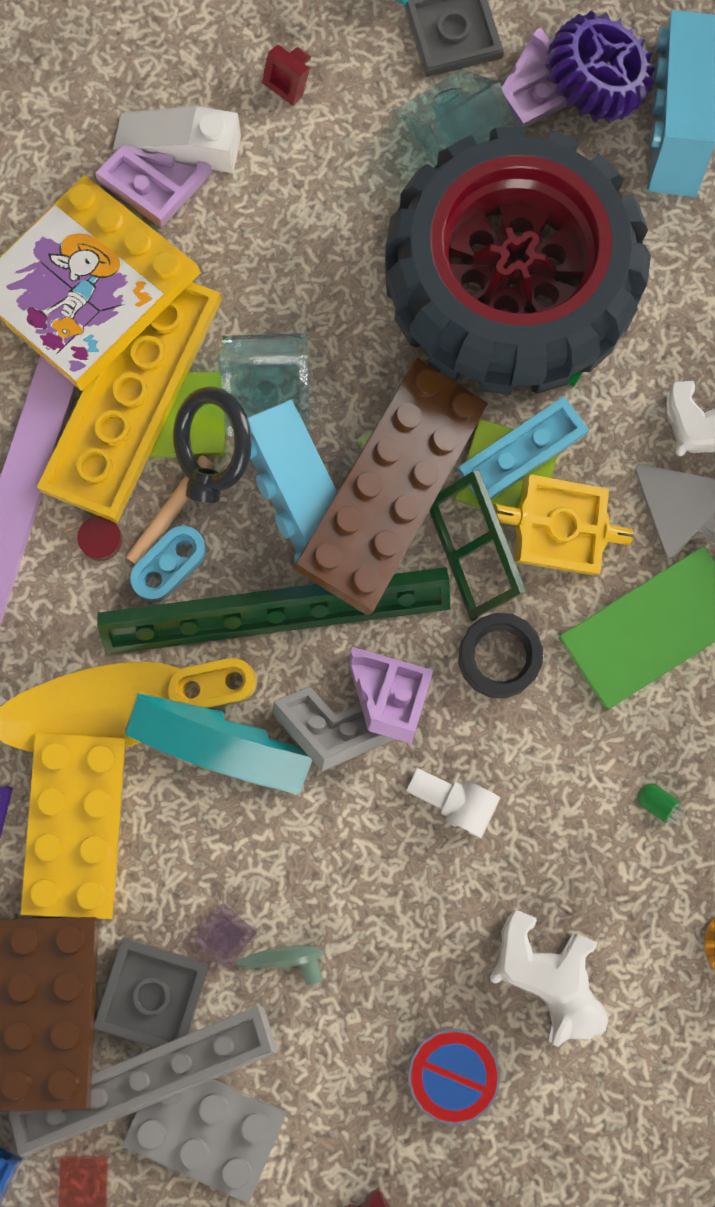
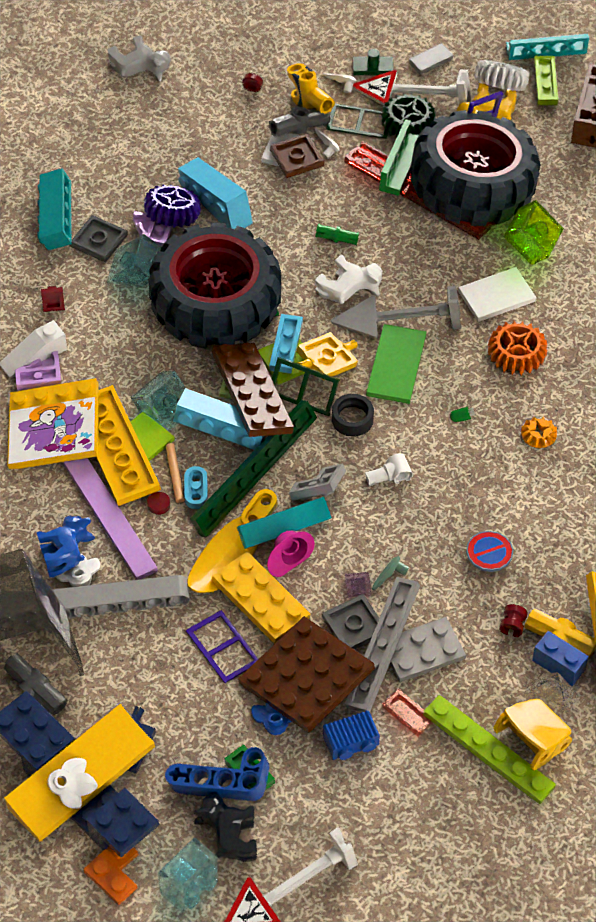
camera: 45 degrees left, 25 degrees down
black piece [173,386,252,503] -> none
lavender wing [349,647,433,744] -> none
white animal [490,910,608,1047] -> none
none -> dark pink piece [267,530,315,577]

